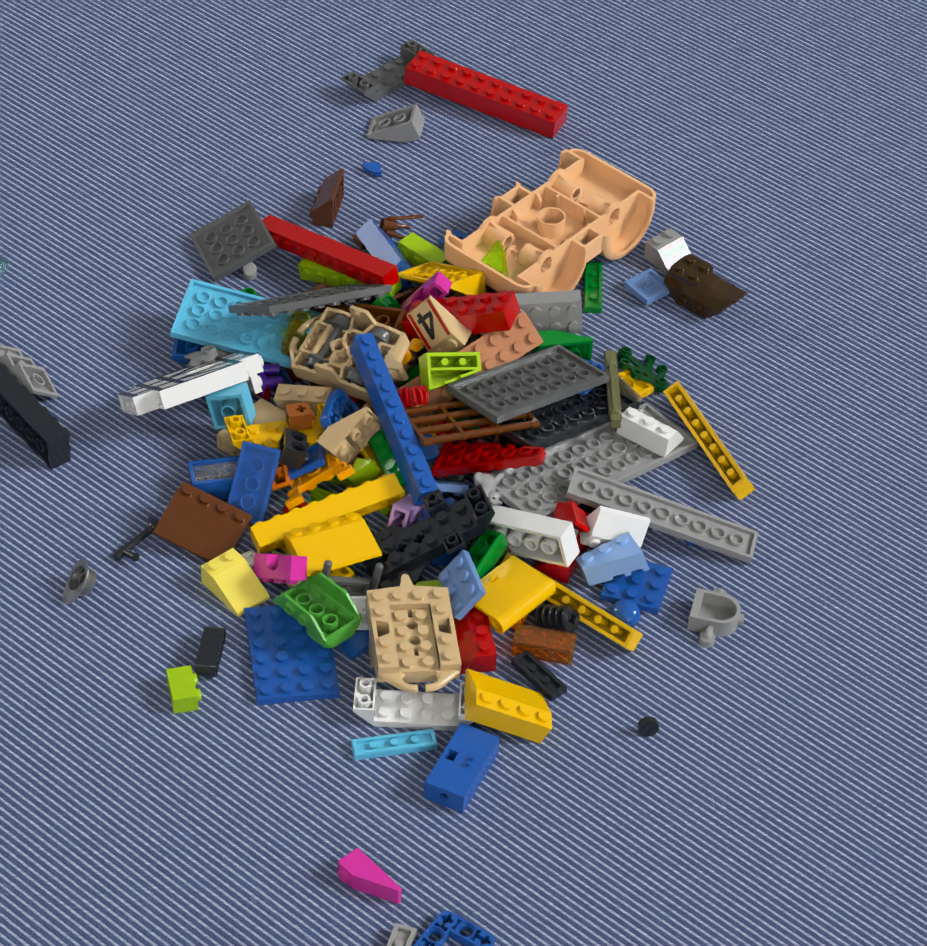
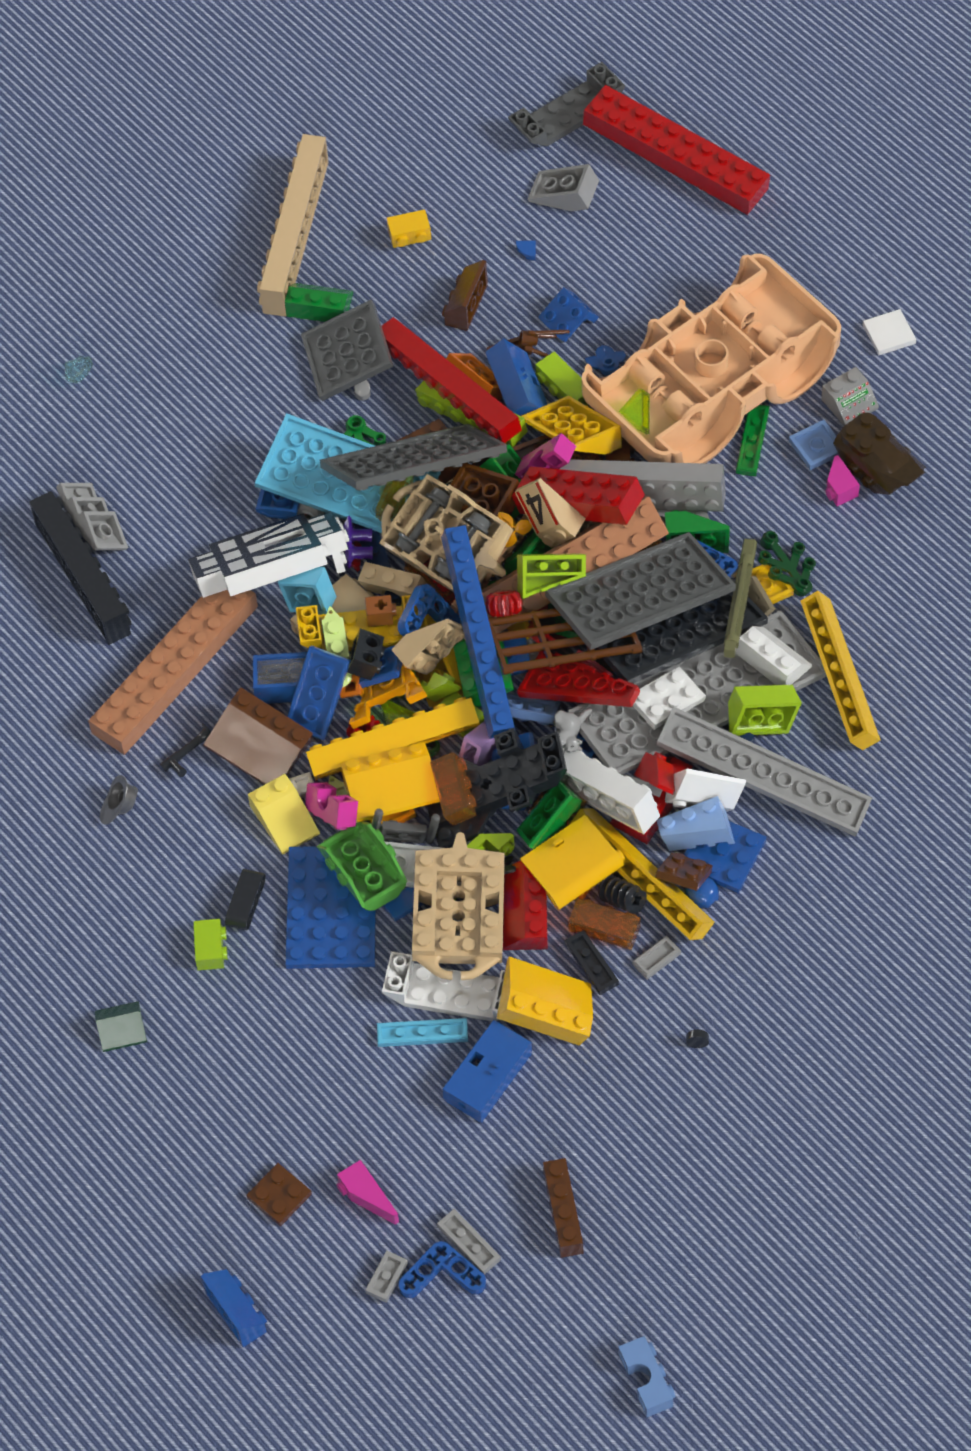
camera: 15 degrees right, 15 degrees up
light grey plate [184,345,219,367] -> none
medium blue plate [438,550,486,620] -> none
light grey piece [687,588,745,648] -> none
none -> nougat brick [88,590,258,755]
none -> slope [95,1001,147,1052]
none -> reddish brown plate [246,1163,312,1227]
none -> tan brick [257,134,329,317]
none -> green slope [285,283,353,322]
none -> yellowish green plate [321,606,352,688]
none -> yellow brick [387,209,431,248]
none -> clear orange brick [430,752,477,826]
none -> light grey plate [437,1209,501,1274]
none -> blue bracket [538,287,599,342]
none -> reddish brown brick [543,1158,584,1258]
none -> light grey tile [632,935,681,980]
none -> white plate [633,666,706,730]
none -> reddish brown plate [655,852,713,891]
none -> lime slope [728,685,802,736]
none -> dark pink slope [825,455,860,506]
none -> white tile [863,309,916,356]

